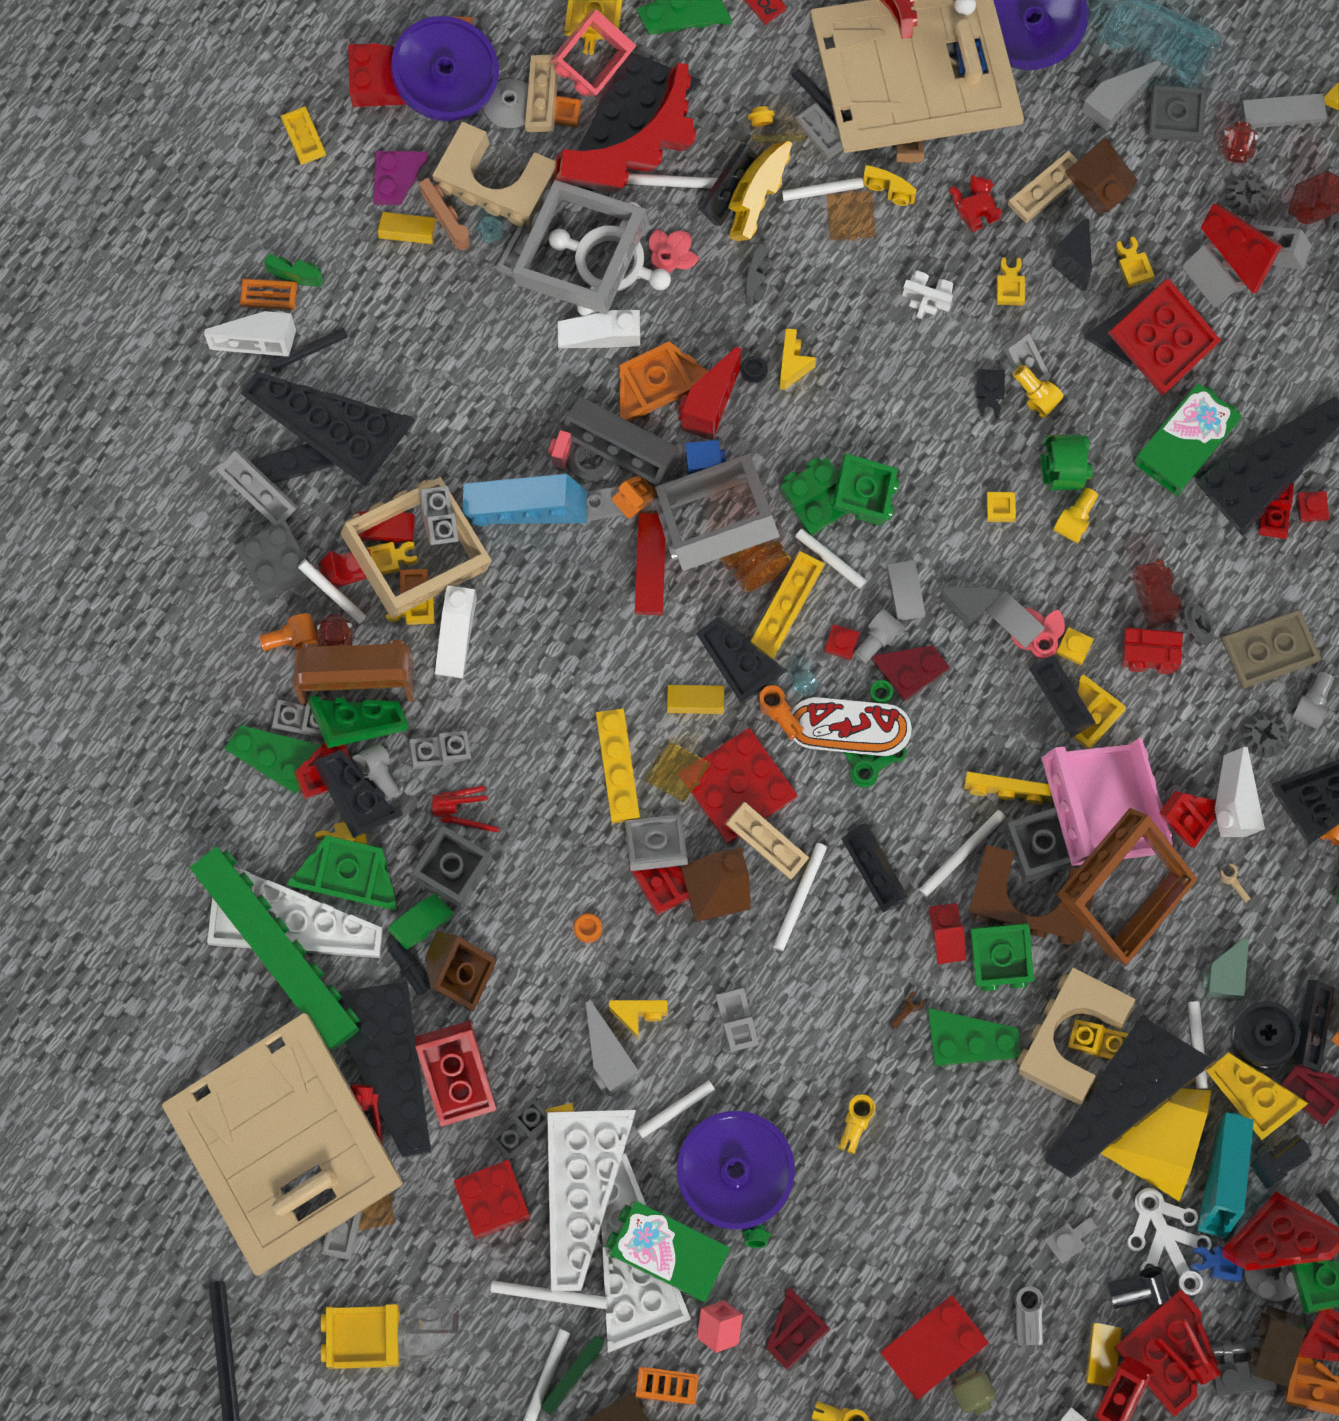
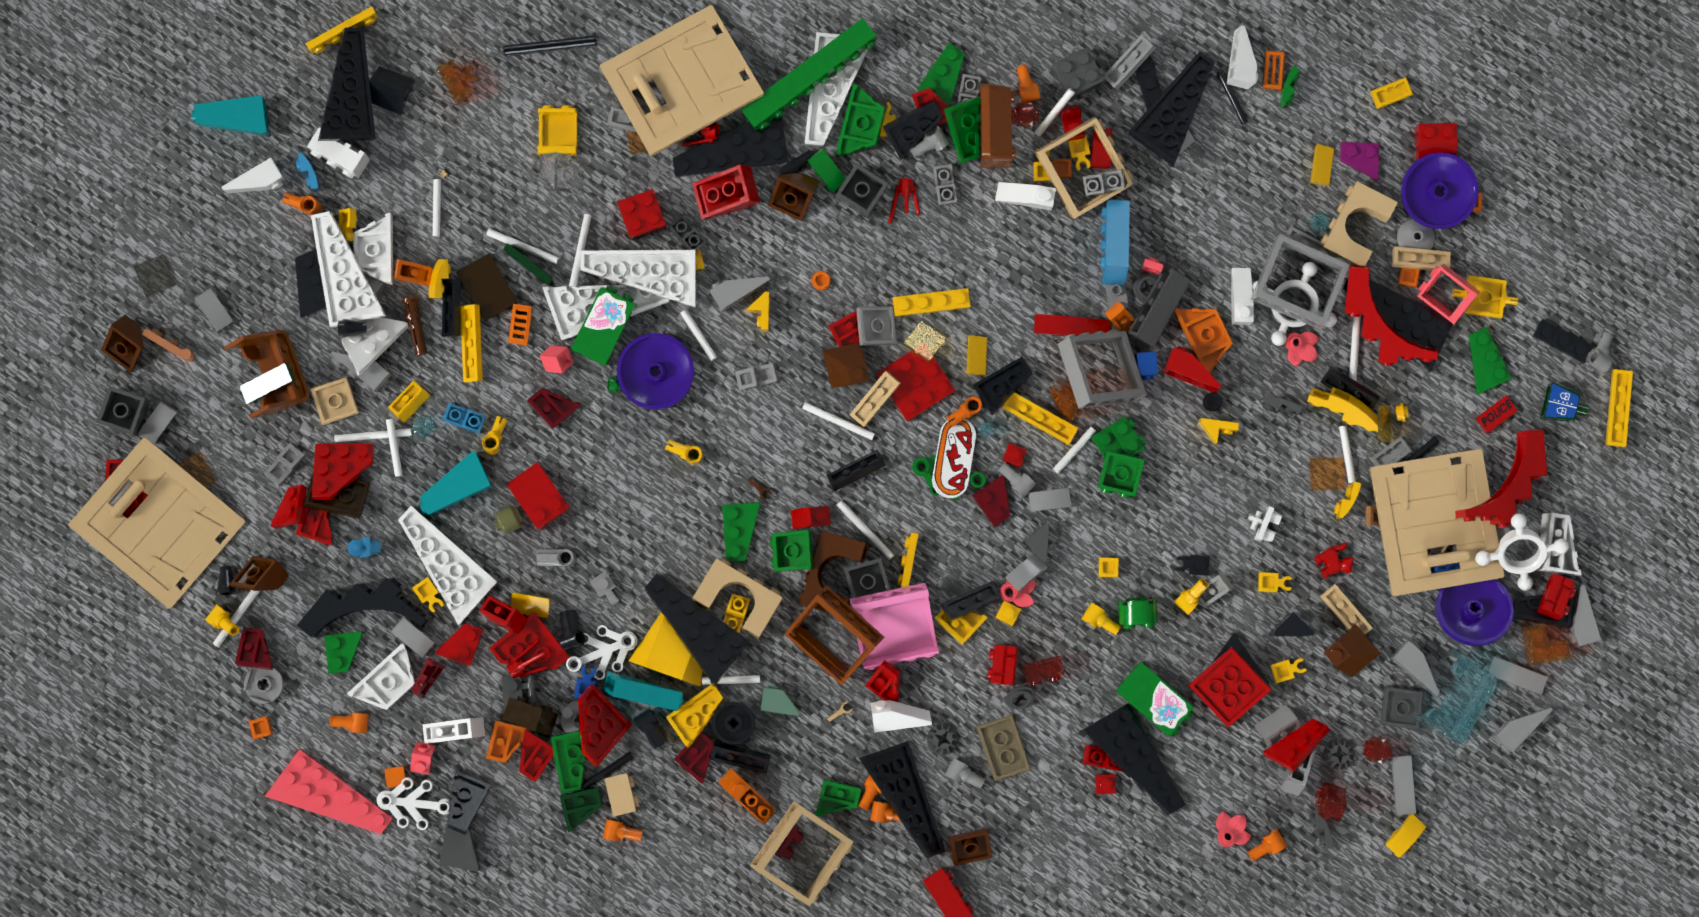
camera: 85 degrees right, 10 degrees up
nougat plate [419,178,470,250] -> none

